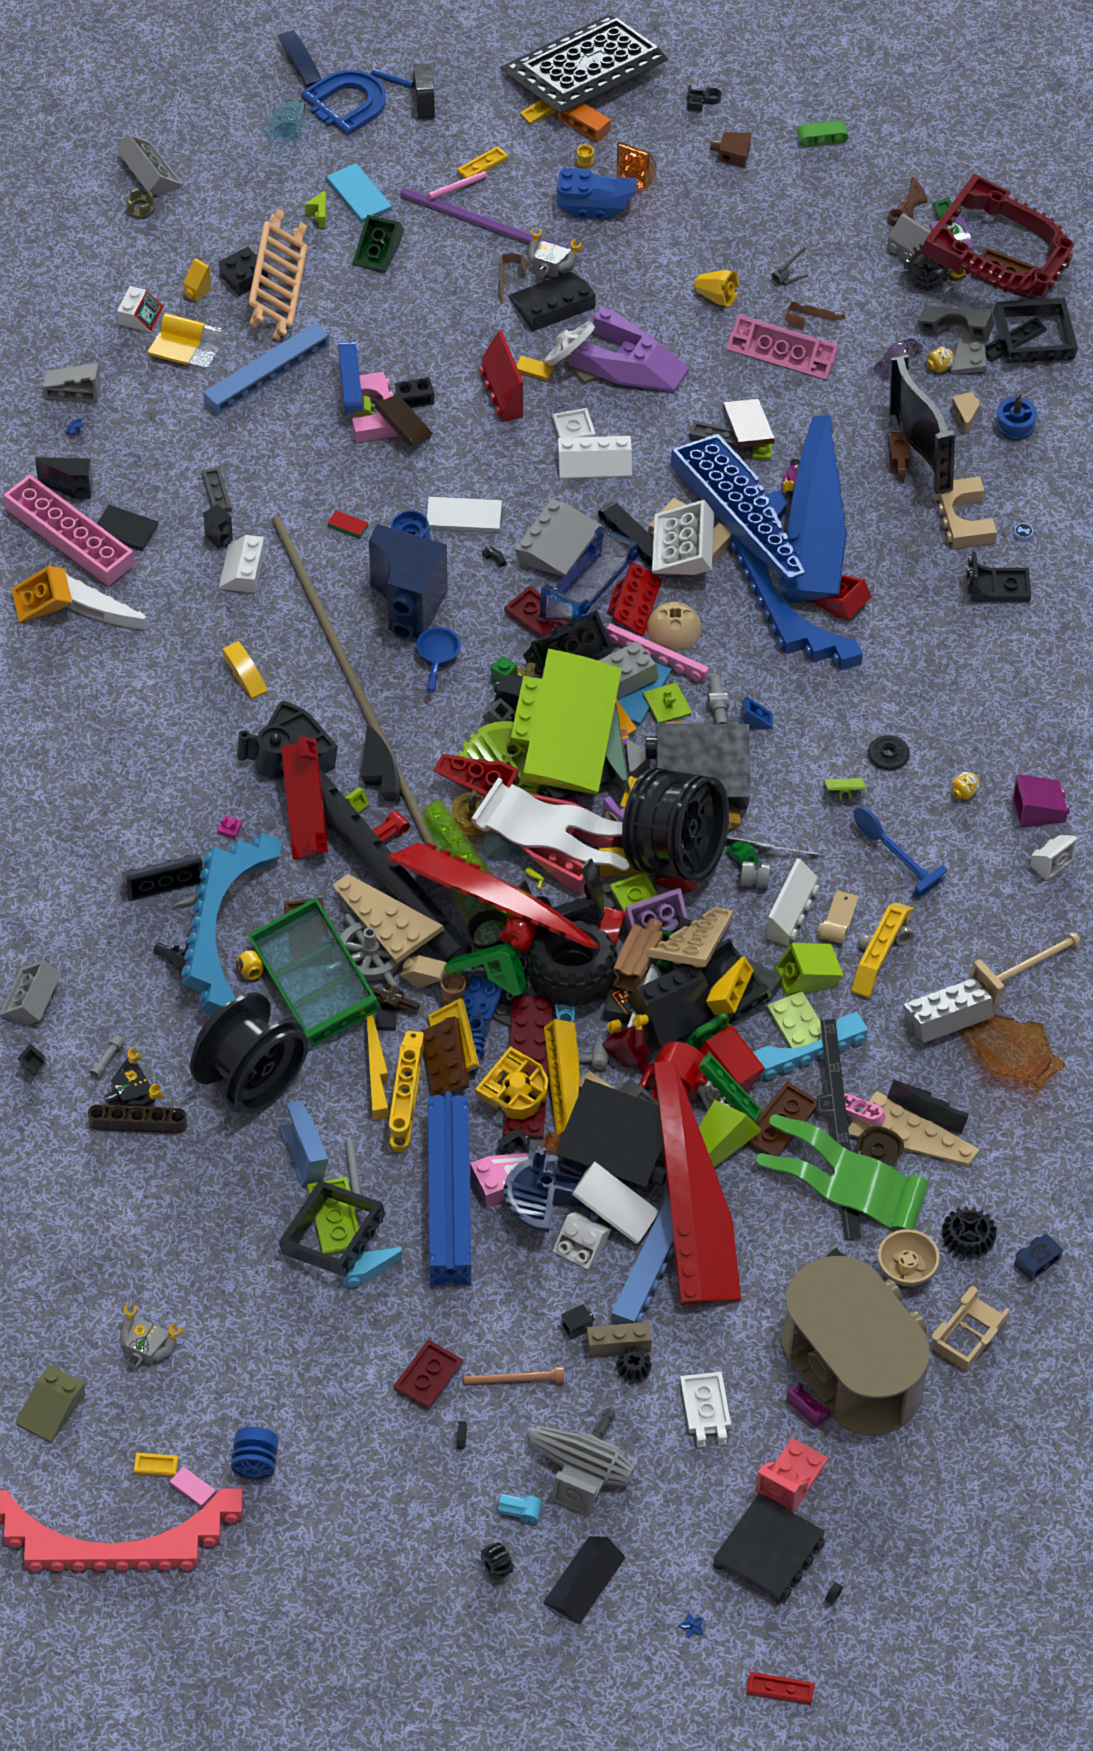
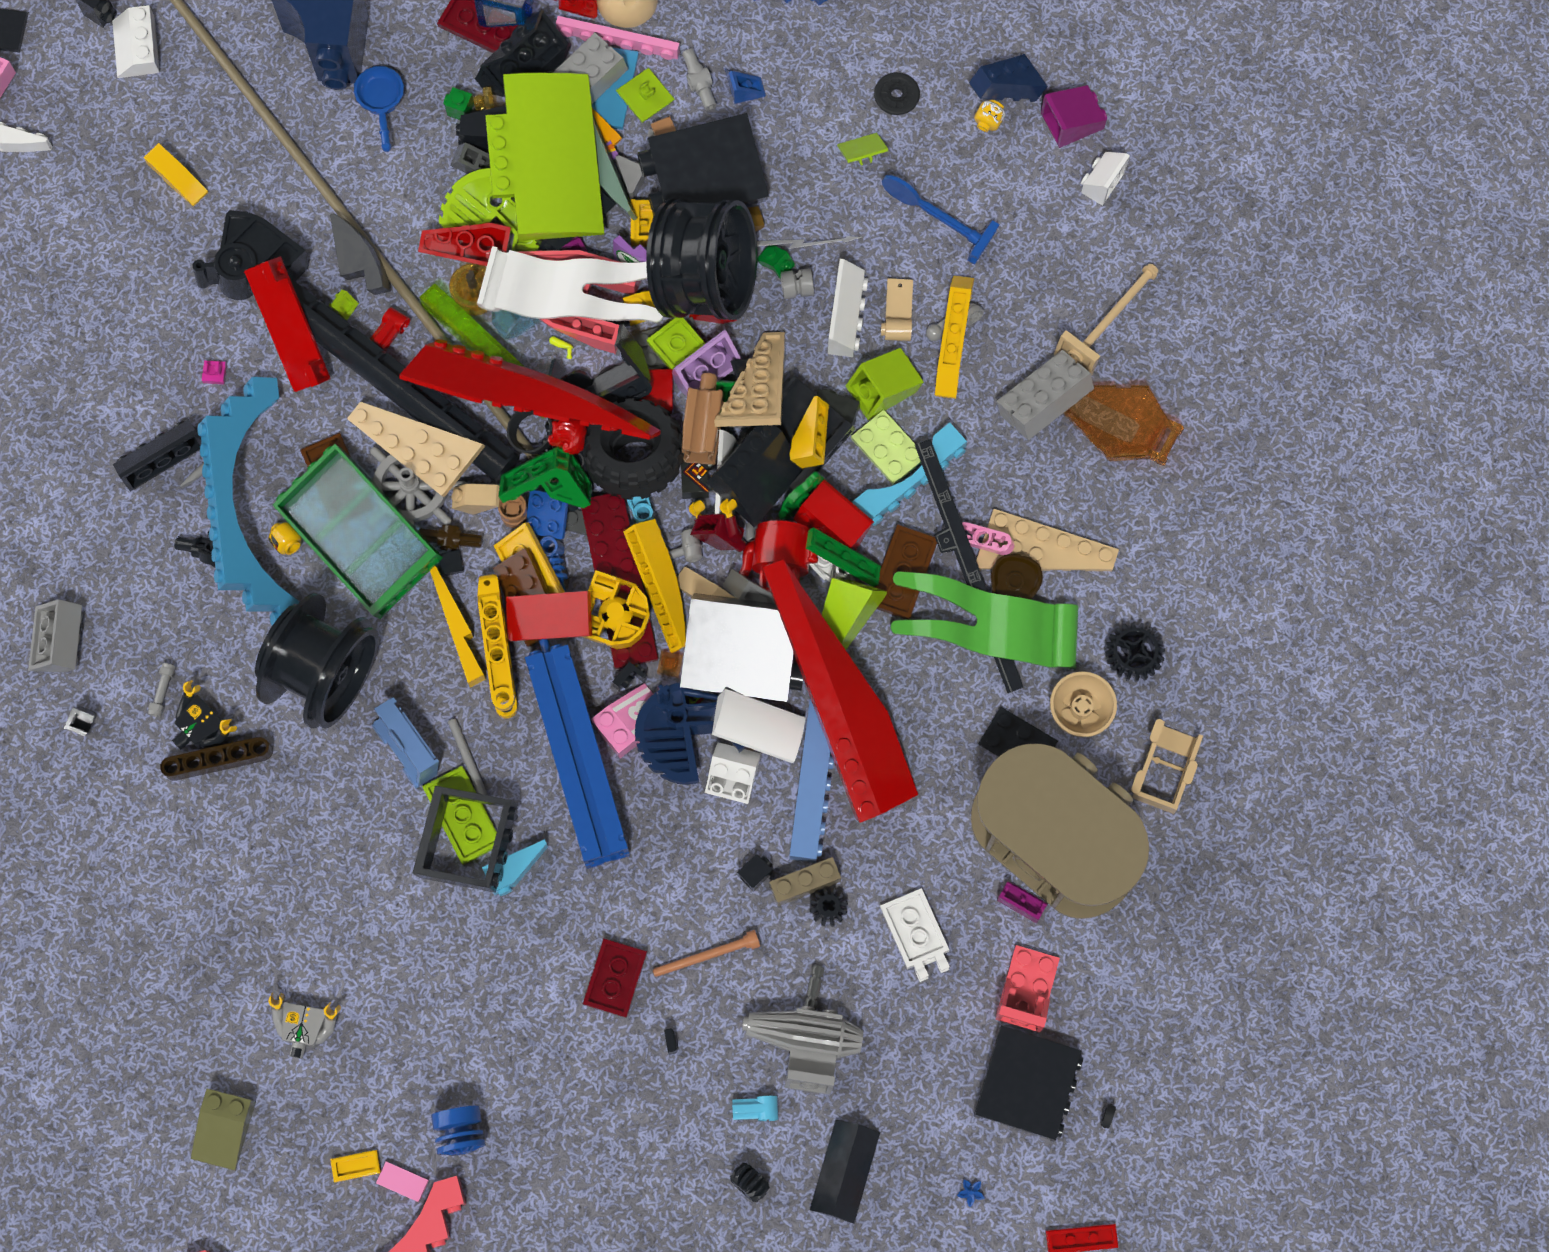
camera: 15 degrees left, 20 degrees up
black slope [887,1080,969,1134] -> none
dark blue brick [1014,1233,1063,1282] -> none
none -> tile [506,591,592,642]
none -> dark blue wedge [969,54,1048,102]

